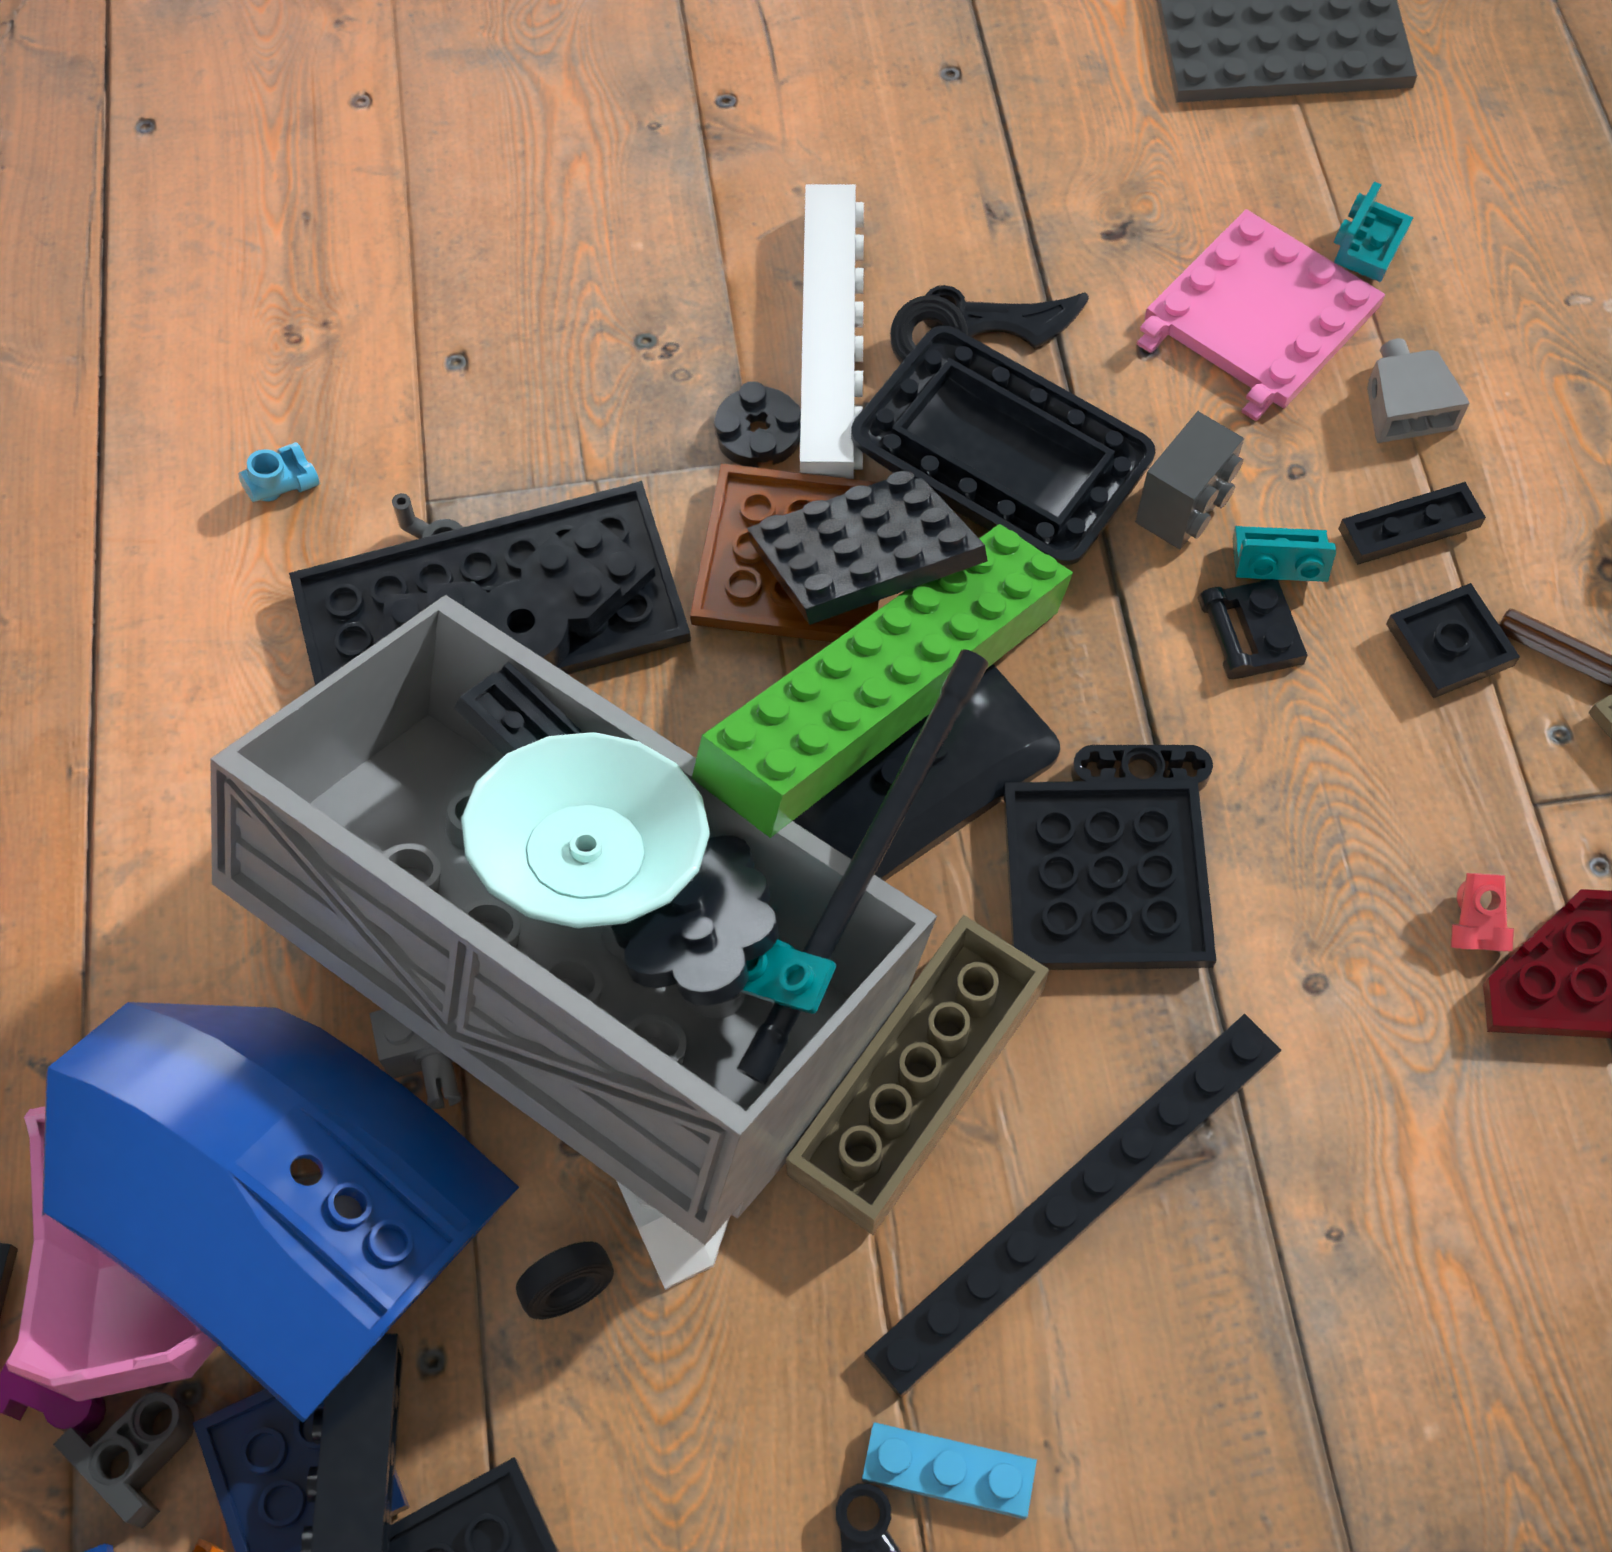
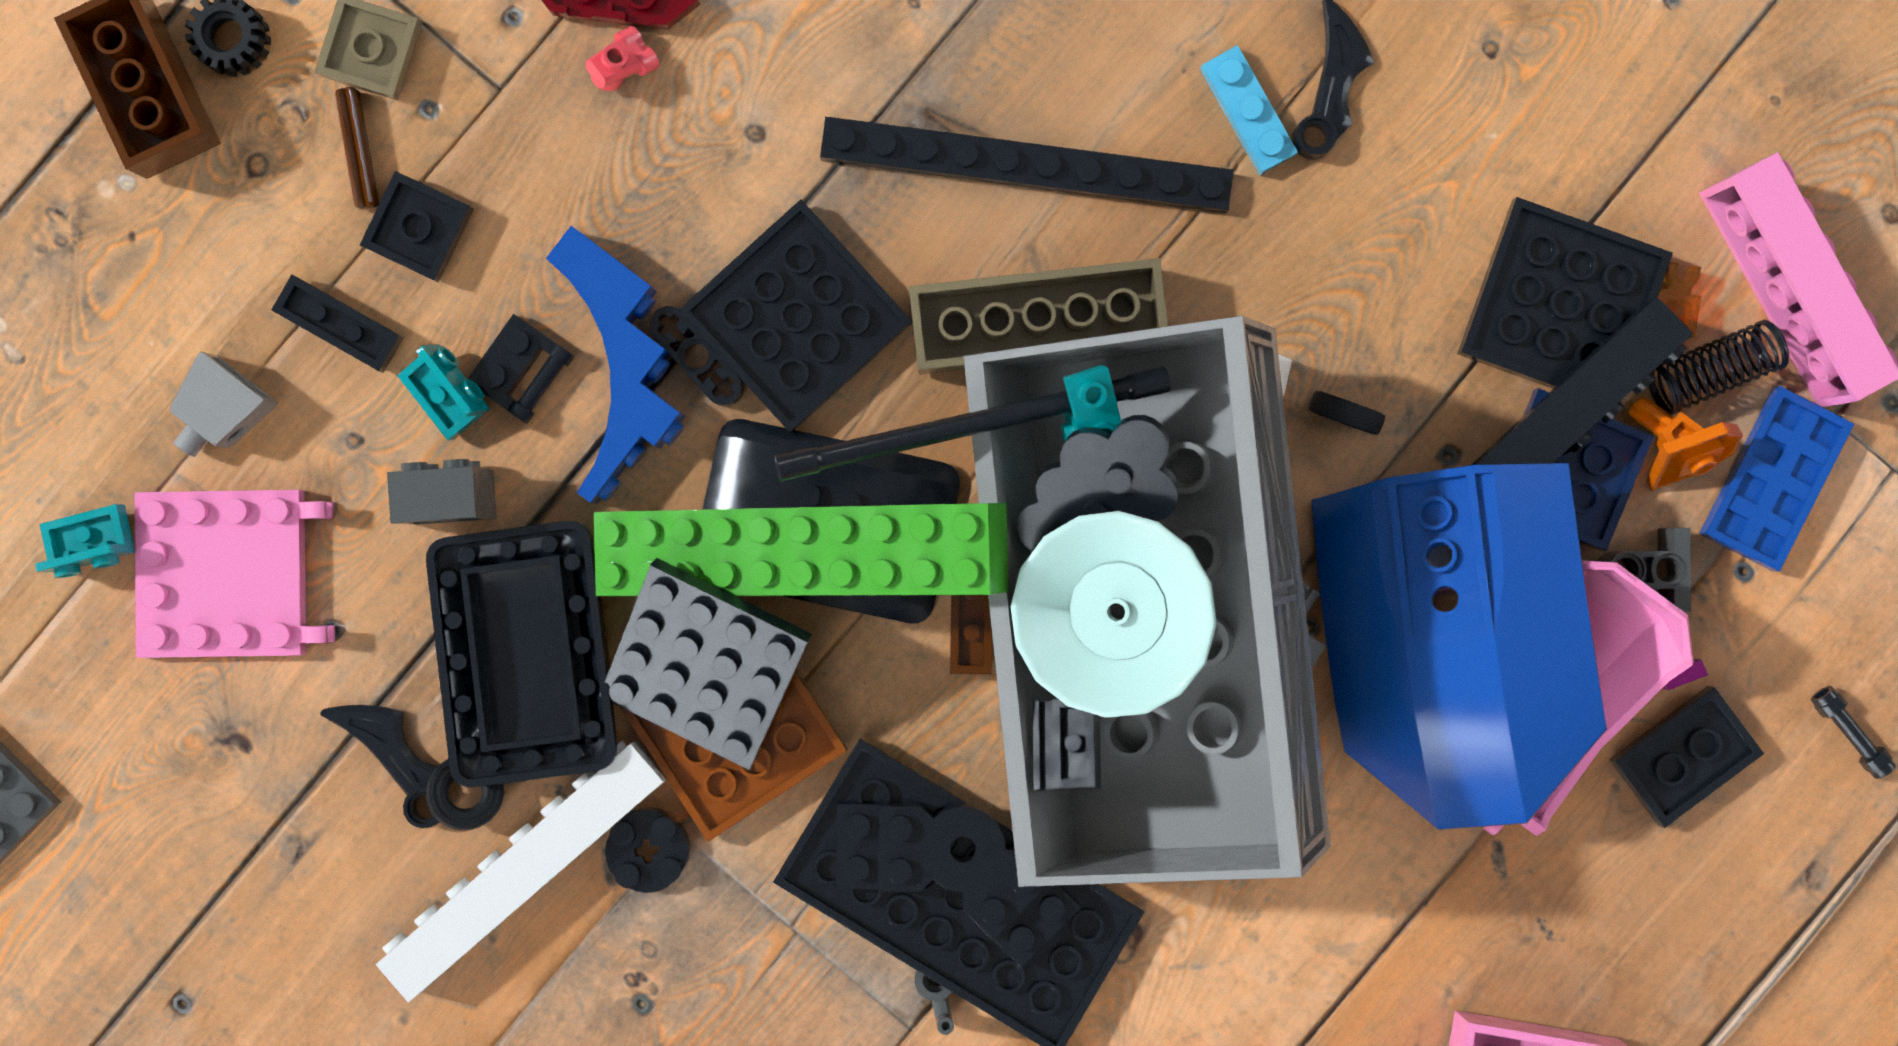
camera: 130 degrees left, 25 degrees up
none -> blue arch [546,226,685,504]

